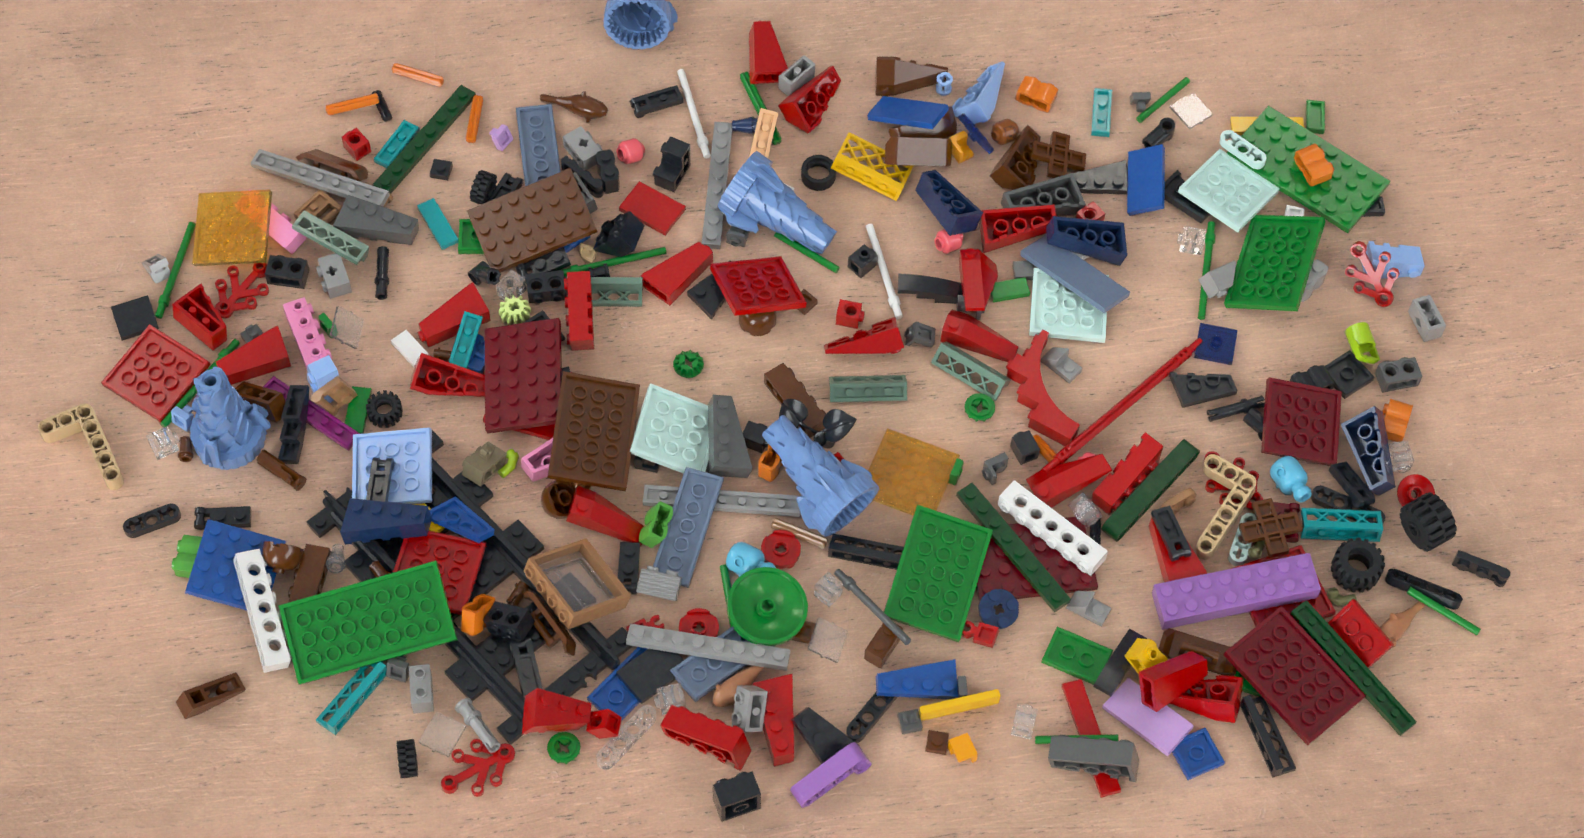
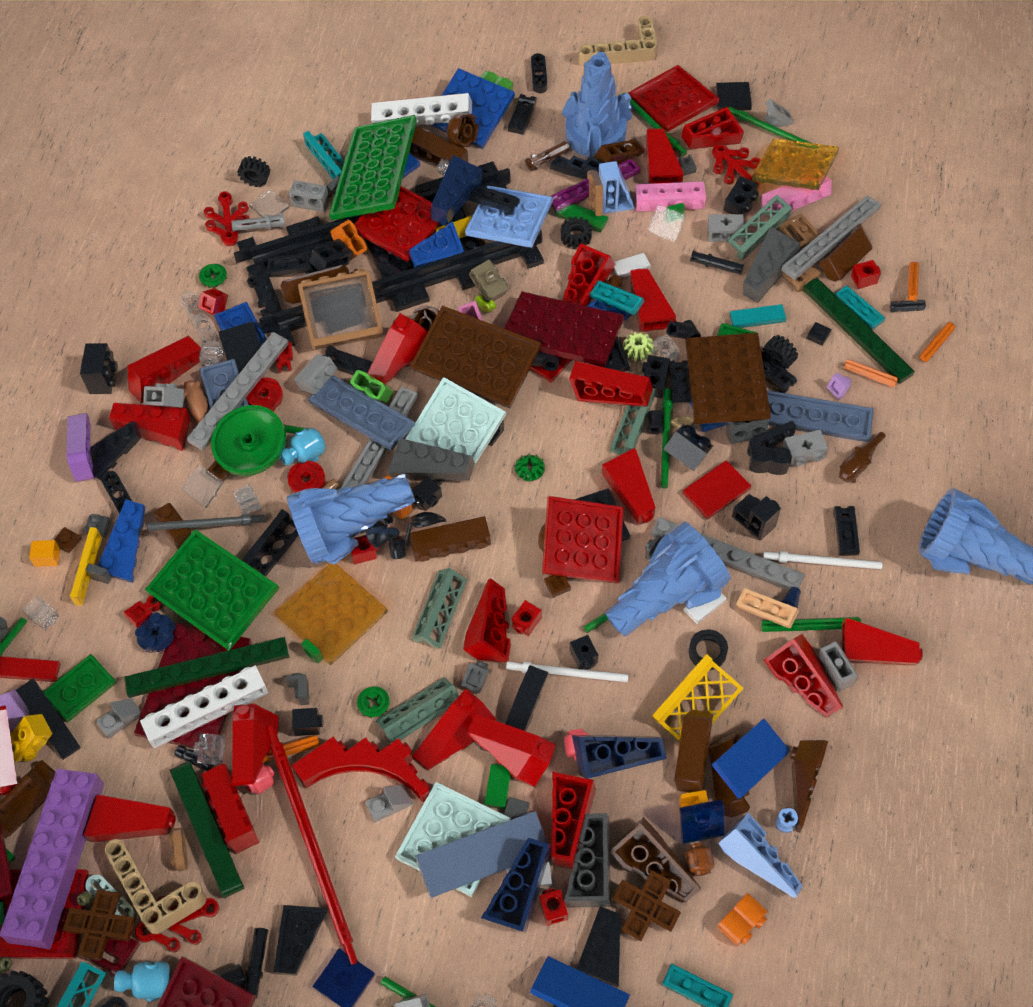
camera: 115 degrees right, 0 degrees up
reddish brown slope [176,672,246,719] -> none
reddish brown pin [369,561,391,578] -> none
red wedge [522,688,592,734] -> none
coral head [616,138,645,164] -> none
black plate [1151,505,1192,562] -> none

